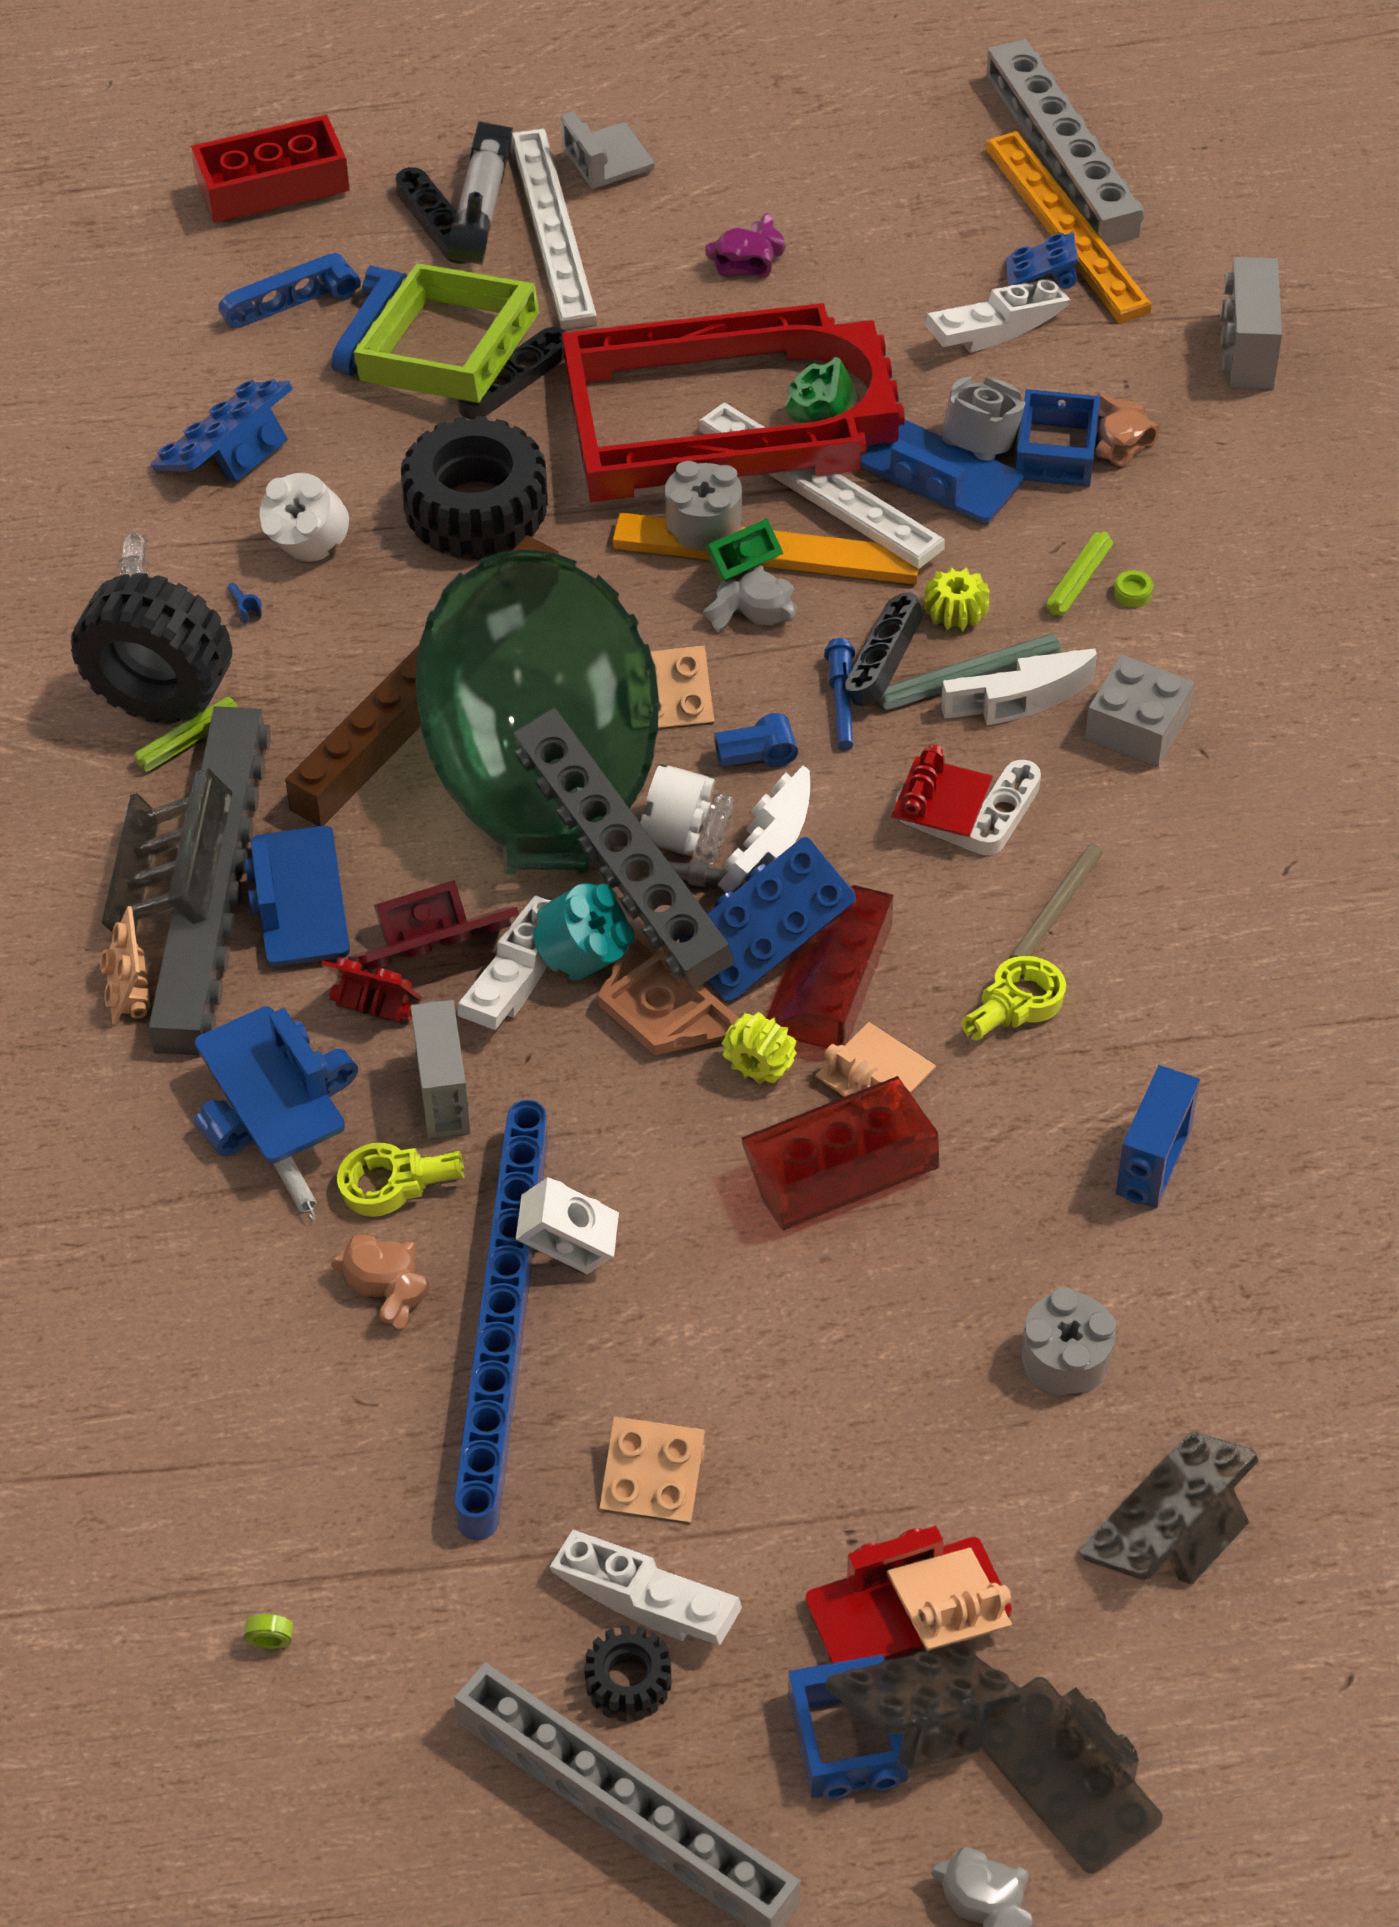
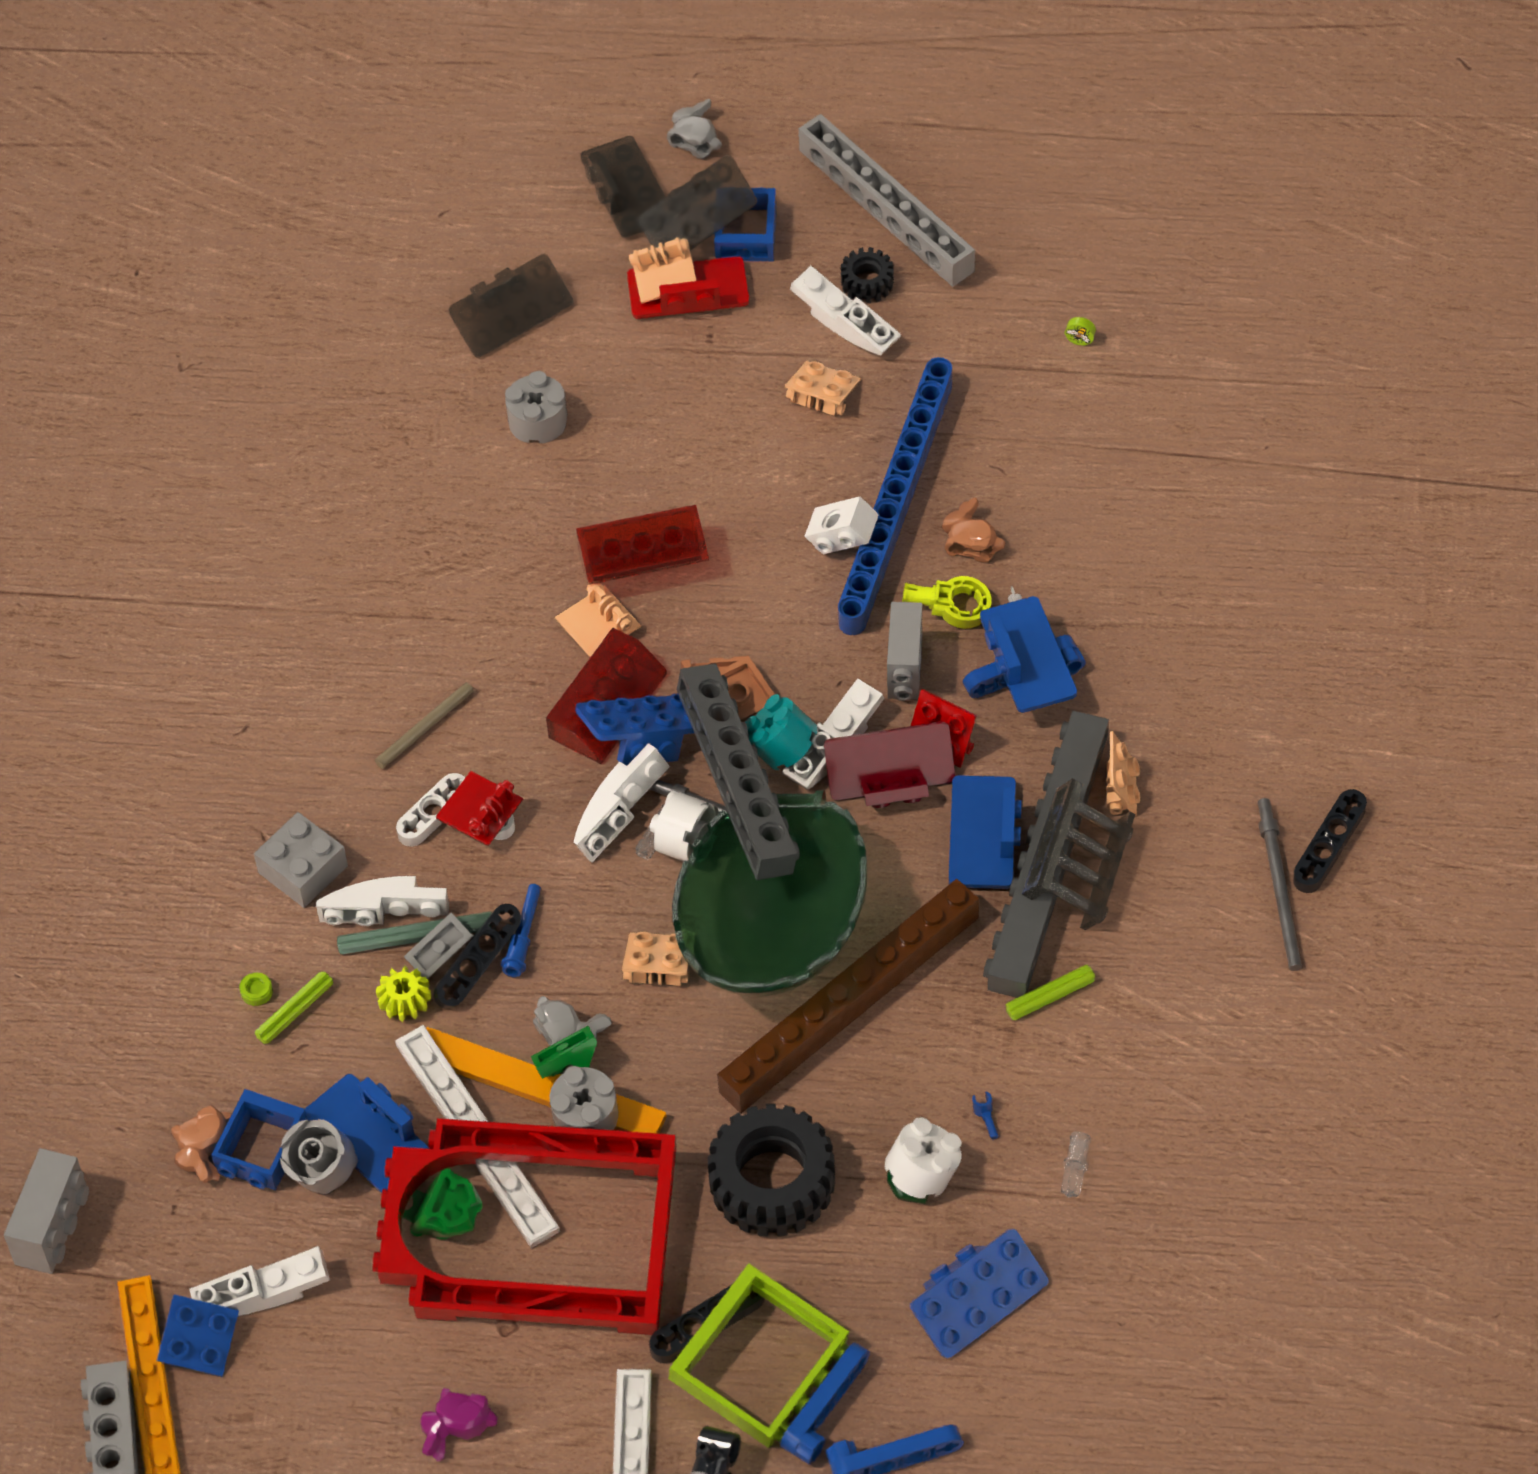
camera: 165 degrees left, 5 degrees up
black tyre [70,573,232,723] -> none
blue piece [714,713,798,767] -> none
neon yellow gear [722,1012,797,1085] -> none
neon yellow pin [961,956,1066,1041] -> none
blue window [1116,1065,1200,1208] -> none
none -> light grey plate [404,913,473,979]

